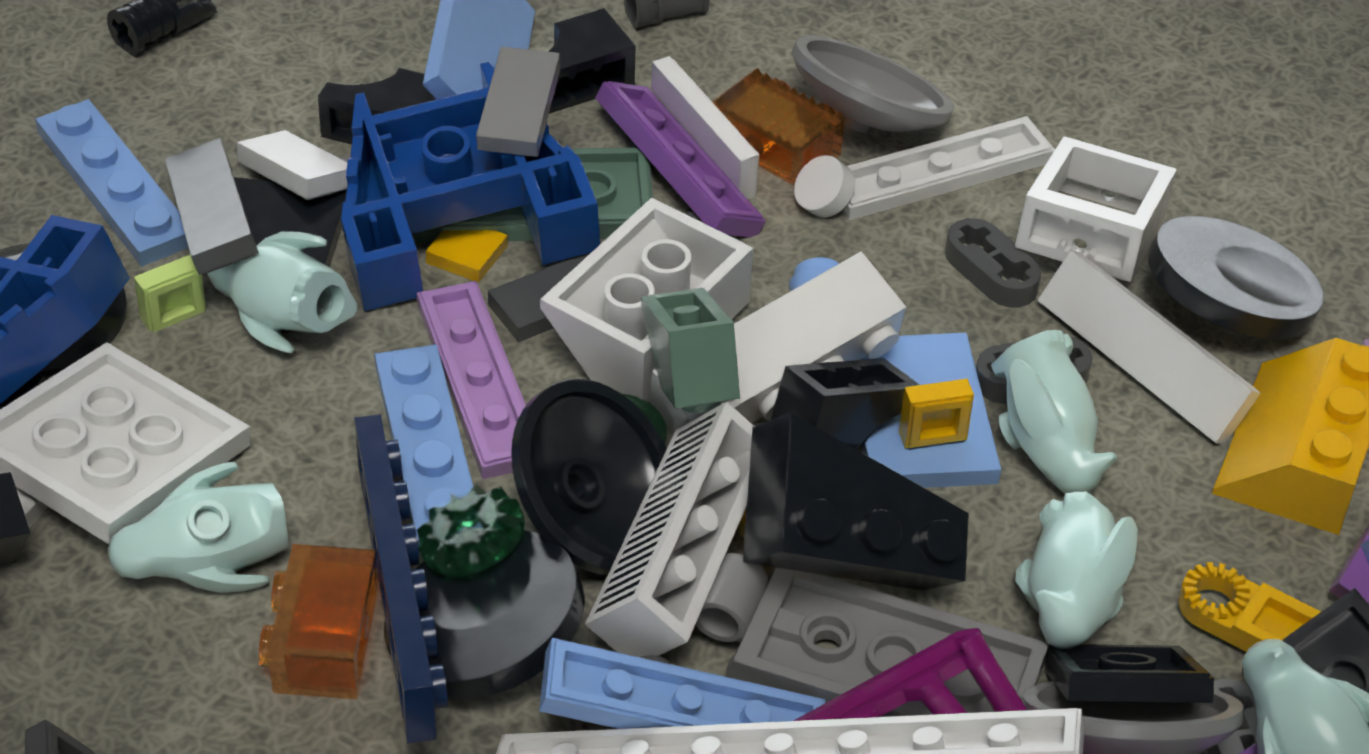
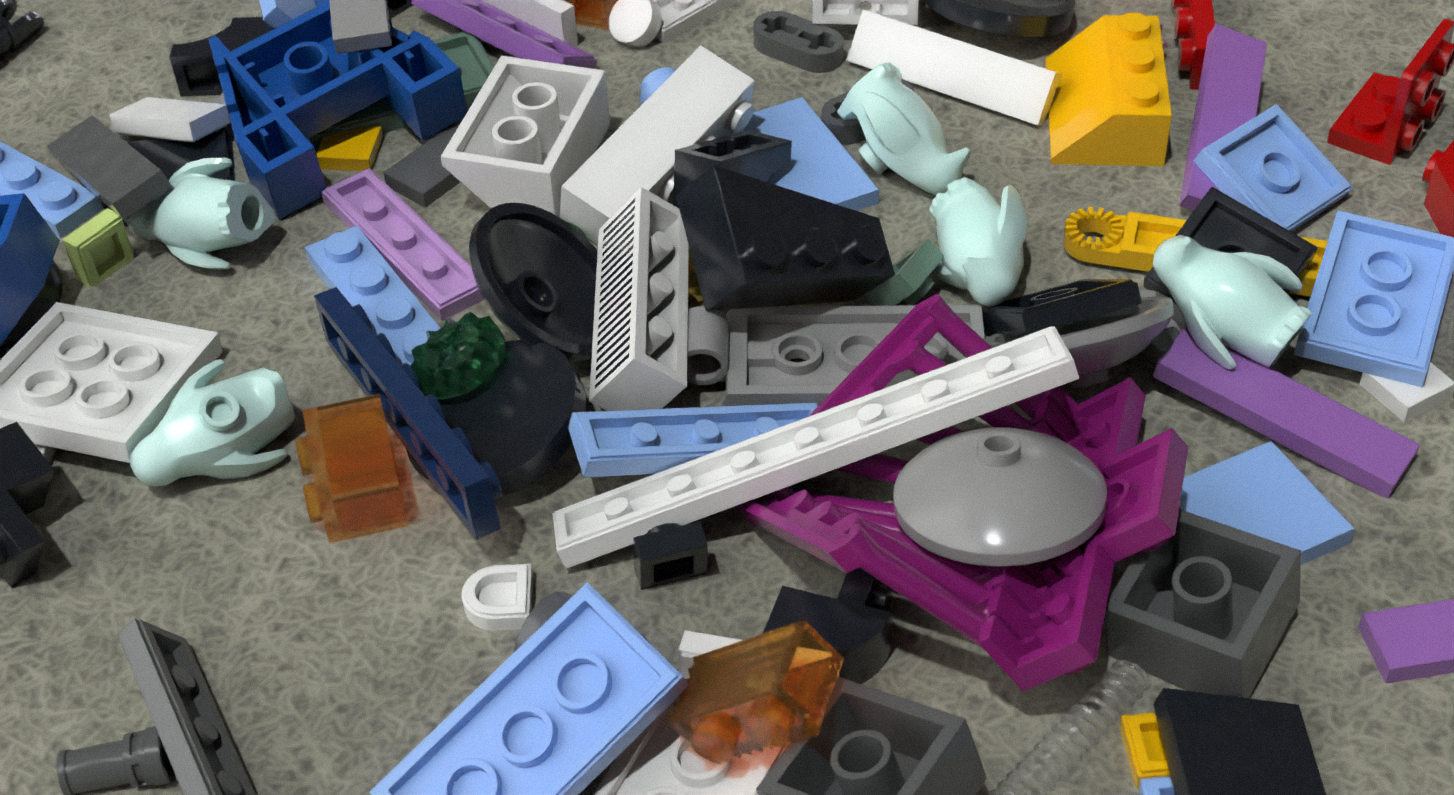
camera: 15 degrees left, 0 degrees up
sand green slope [641,288,740,413] -> none
yellow tile [899,378,974,448] -> none
none -> sand green plate [866,239,944,306]

